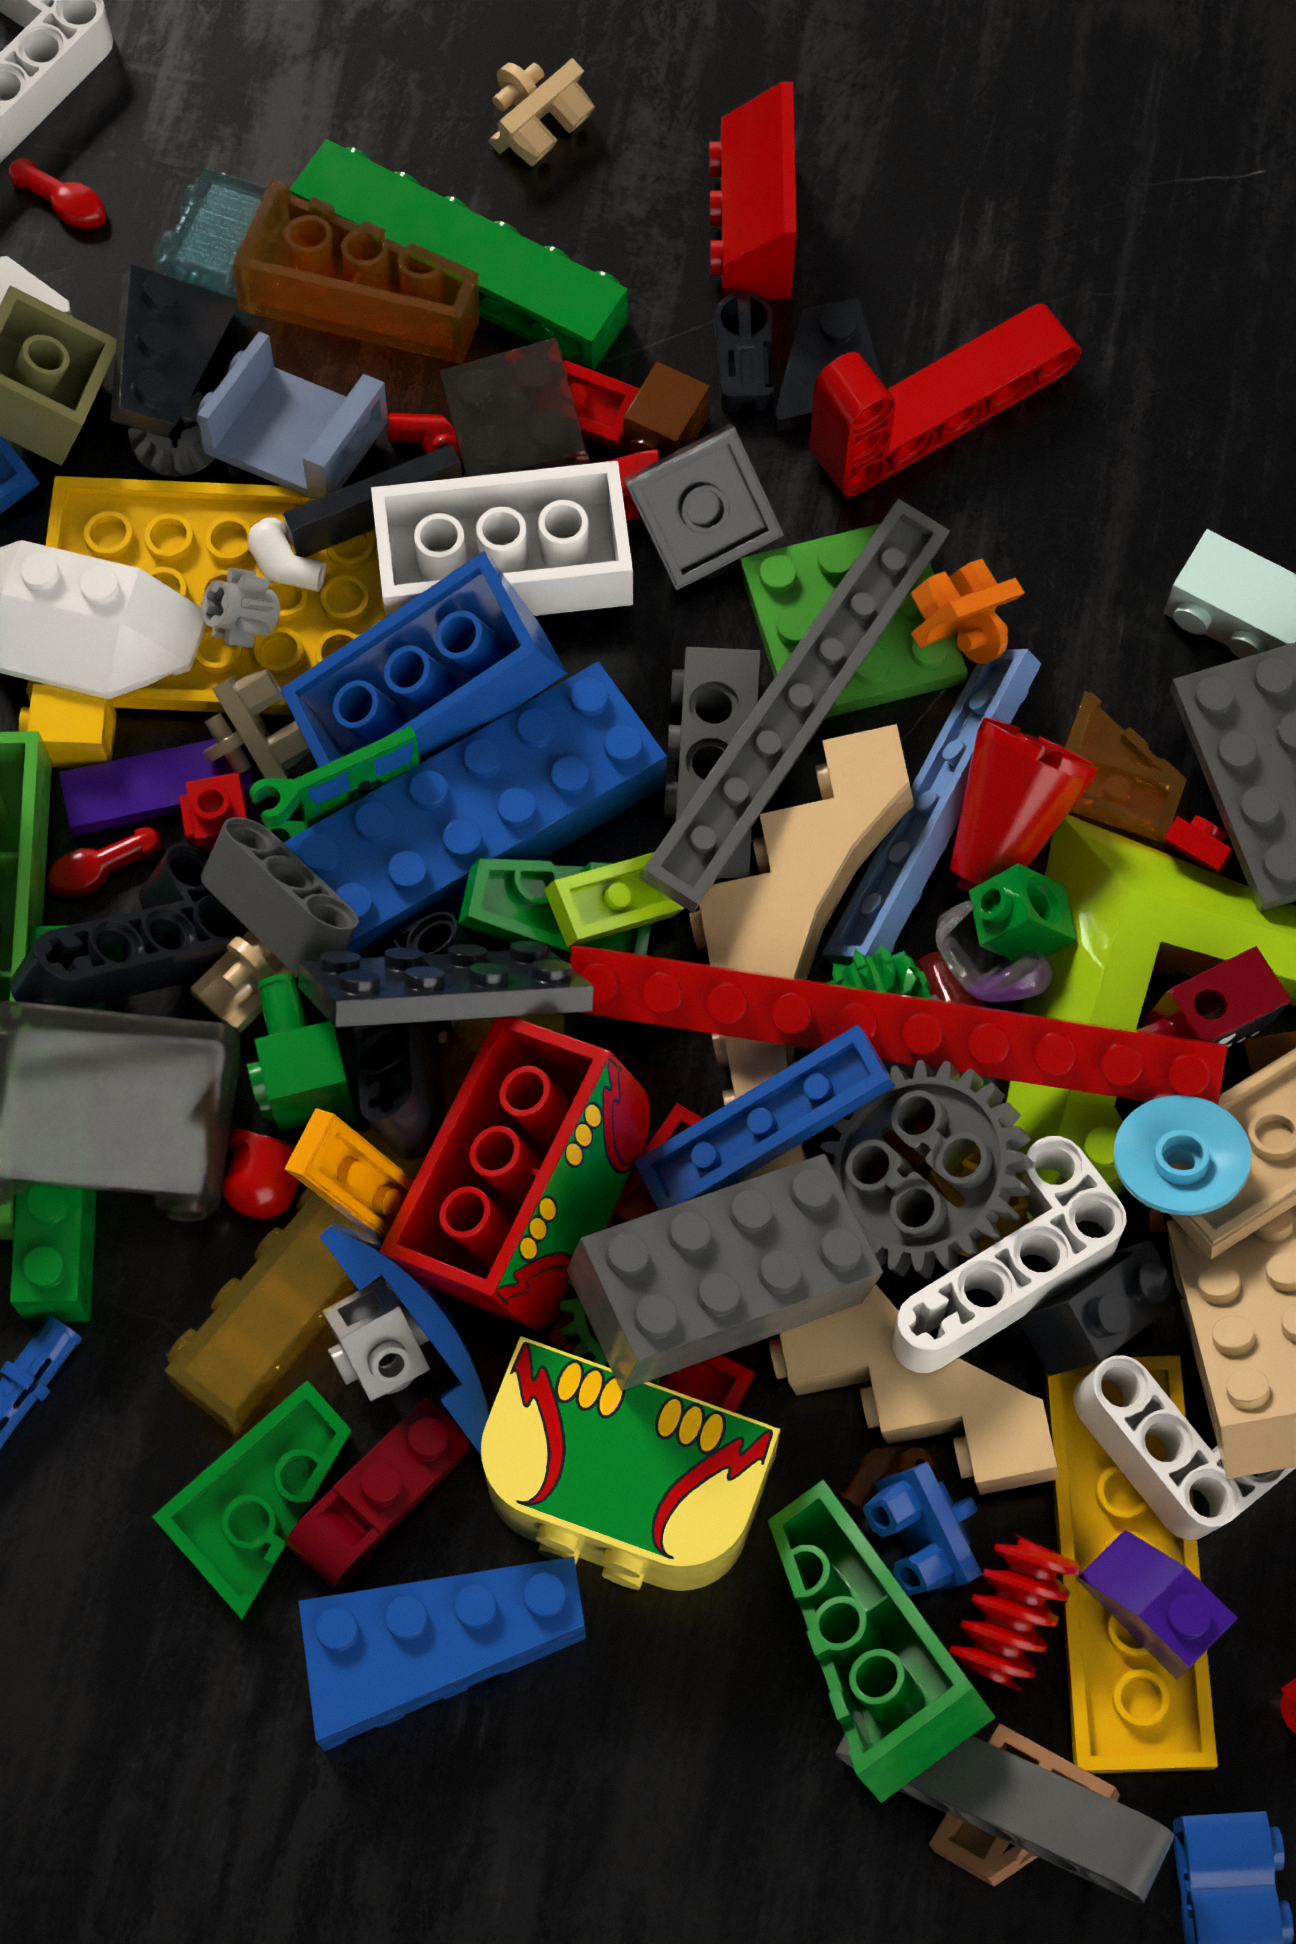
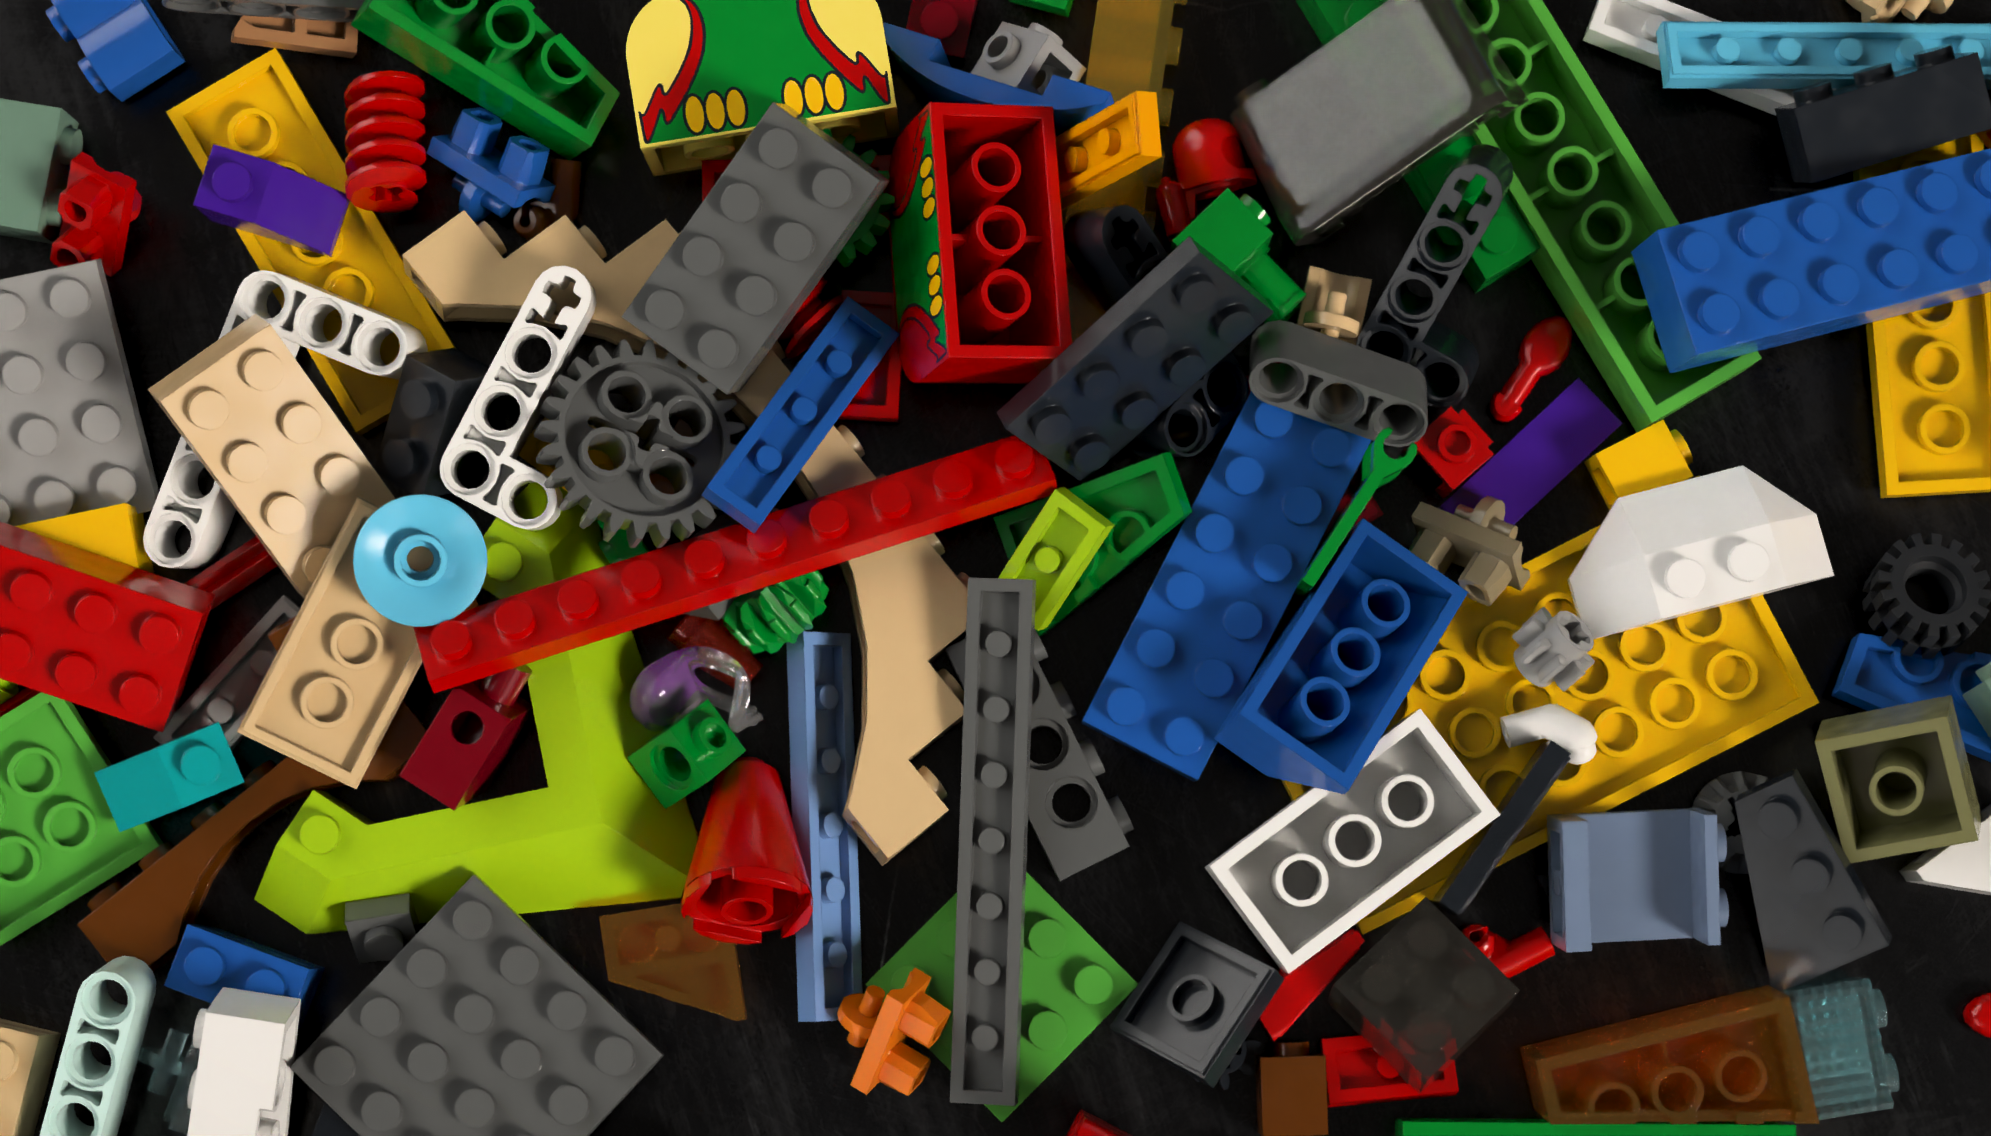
camera: 150 degrees right, 15 degrees up
red plate [1164,815,1232,875] -> none

